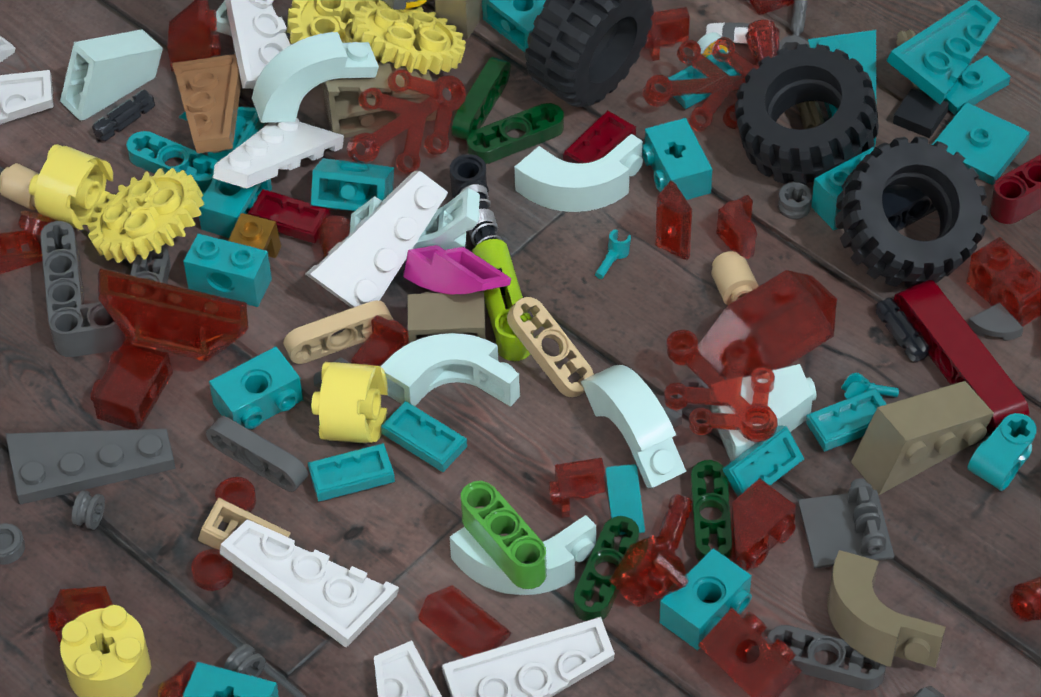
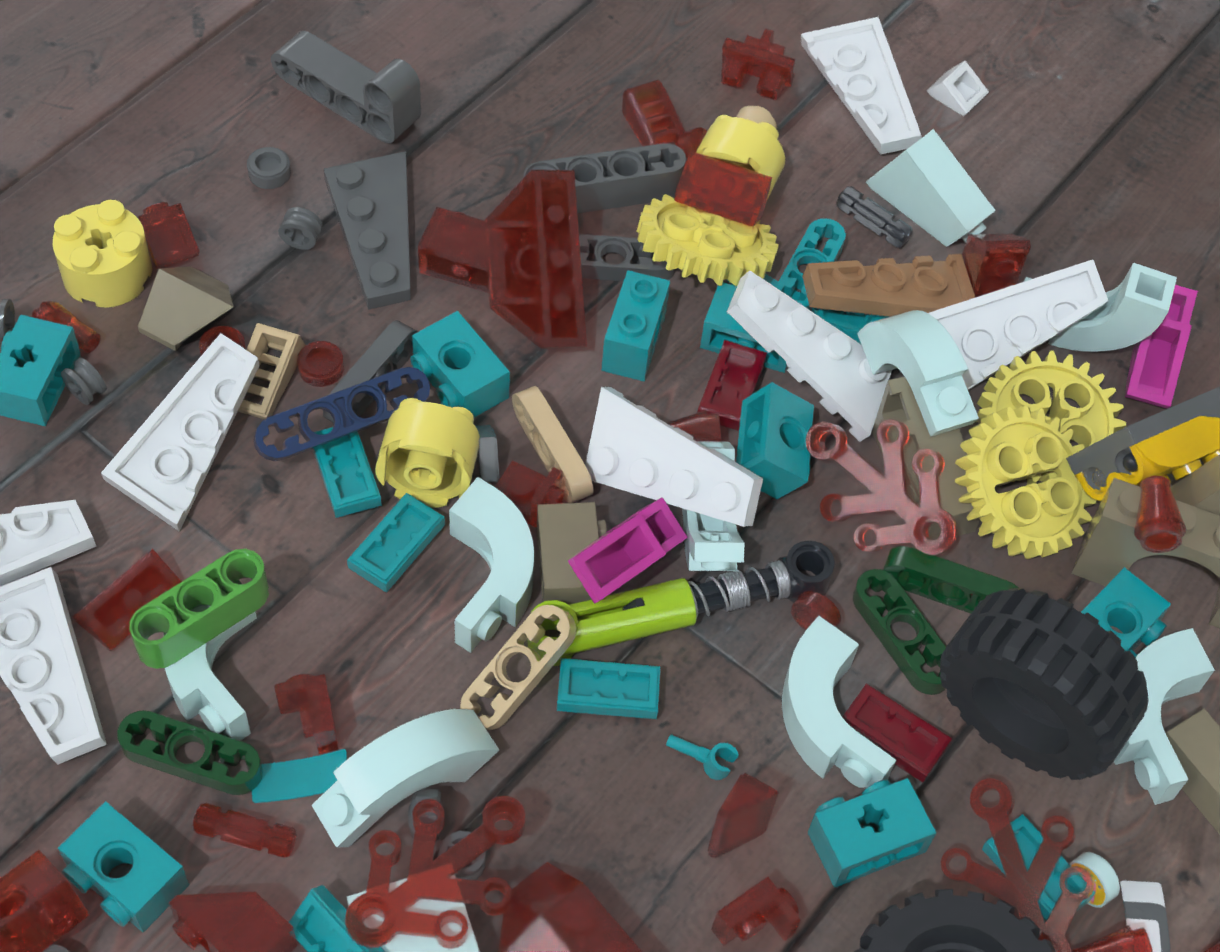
camera: 80 degrees right, 5 degrees up
pearl gold bracket [228,213,281,258] -> none
clear red slope [609,535,689,607] -> none
clear red bracket [642,7,690,61] -> none
dark green beam [691,460,732,562] -> none
tan brick [712,251,759,307] -> none
none -> dark tan slope [138,267,234,351]
none -> dark blue beam [253,367,430,461]
none -> teal plate [557,658,660,719]
none -> clear red slope [674,151,773,226]
none -> clear red tile [791,591,841,630]

